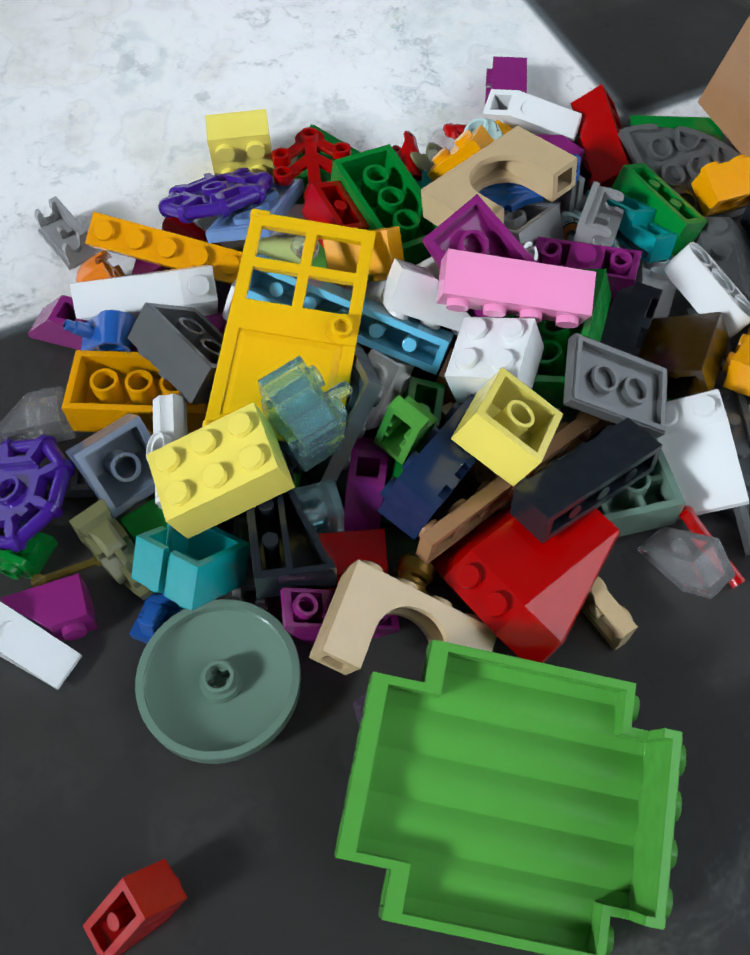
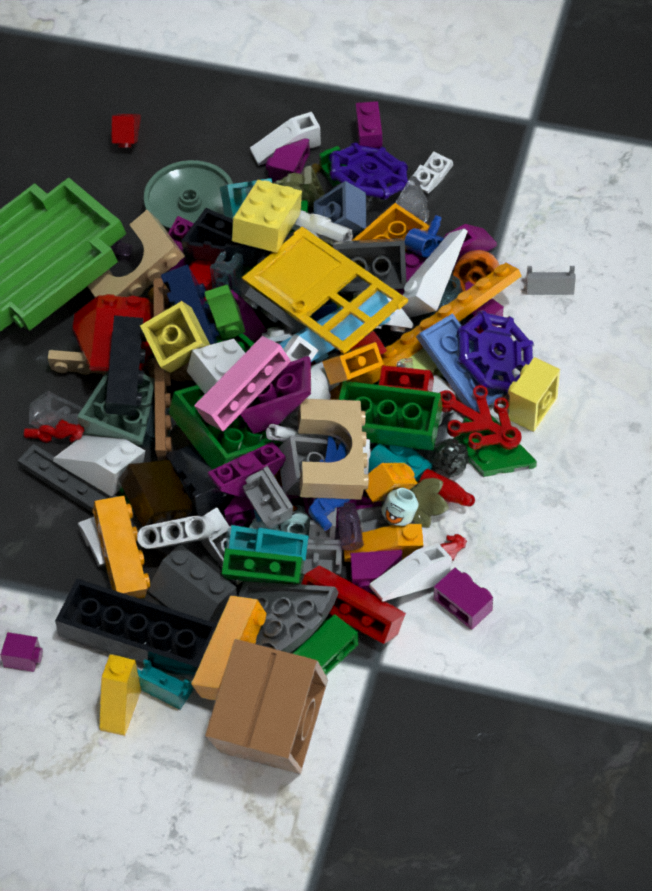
camera: 130 degrees right, 5 degrees down
clear light blue brick [258,355,353,472] -> none
dark grey tile [563,333,668,439] -> none

